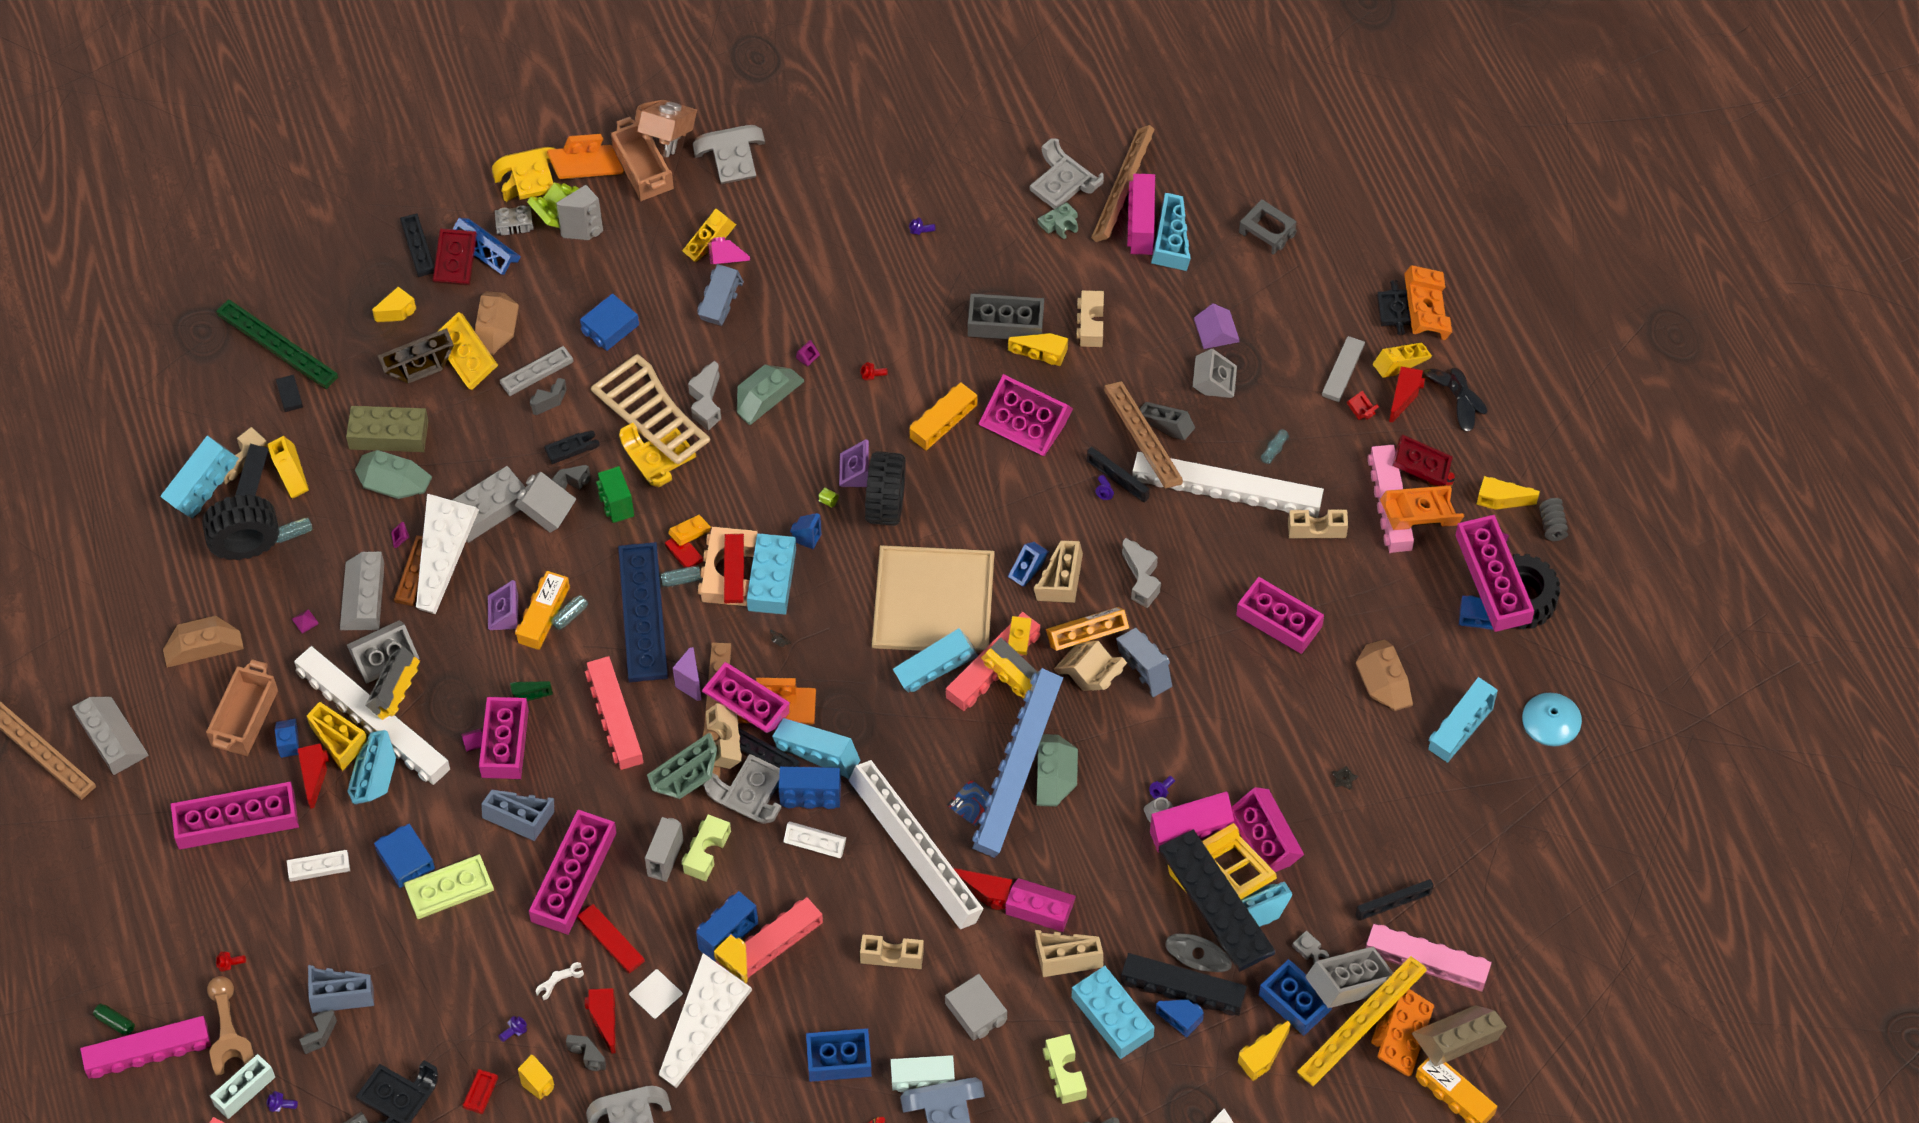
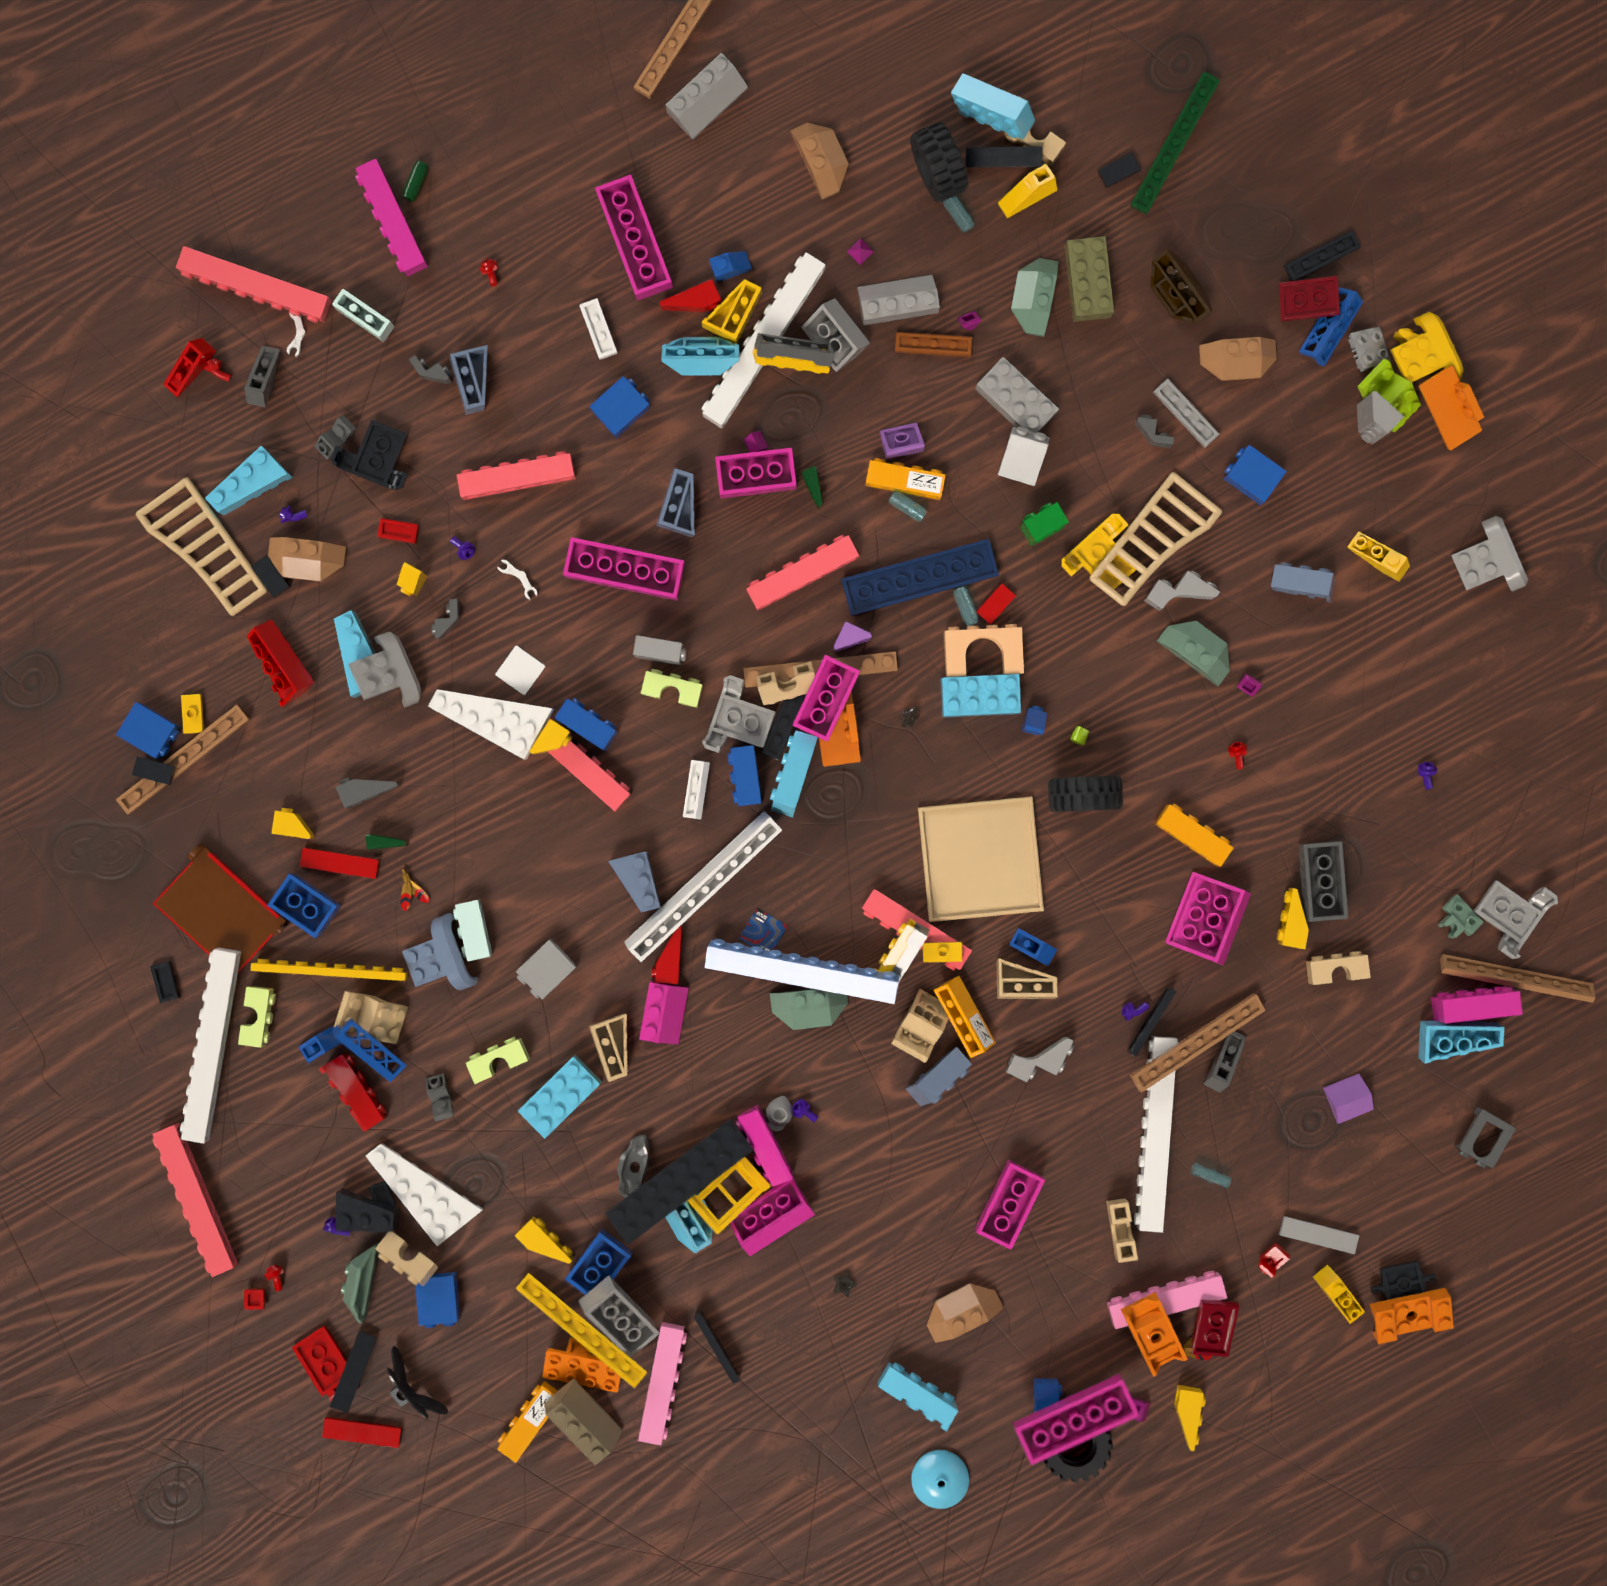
camera: 75 degrees right, 30 degrees up
nougat container [206,659,278,757] -> none
medium nougat piece [207,976,254,1076] -> none
dark purple plate [267,1091,298,1112] -> none
yellow slope [372,287,416,322] -> none
yellowish green tile [404,854,494,919] -> none
white wing [416,494,479,614] -> none
yellow plate [439,312,498,390] -> none
black hinge [544,430,600,464] -> none
dark grey slope [552,465,591,490] -> none
red tile [577,904,645,974] -> none
red slope [585,988,616,1054] -> none
nougat container [611,117,674,201] -> none
nougat piece [635,100,697,157] -> none
sand green wedge [647,733,717,799] -> none
light orange plate [668,515,711,546] -> none
dark pink slope [708,237,750,264] -> none
red tile [724,534,744,603] -> none
blue brick [806,1029,872,1082] -> none
medium lavender slope [839,439,869,487] -> none
tan arch [860,934,924,969] -> none
medium azure wedge [893,628,979,693] -> none
black brick [1121,953,1247,1016] -> none
blue slope [1156,1000,1204,1038] -> none
light grey slope [1193,349,1237,398] -> none
light grey plate [1292,931,1329,964] -> none
red slope [1389,366,1425,422] -> none
black piece [1424,368,1487,431] -> none
dark grey piece [1539,498,1568,541] -> none
none -> coral brick [457,451,576,500]
none -> sand blue wedge [608,851,661,912]

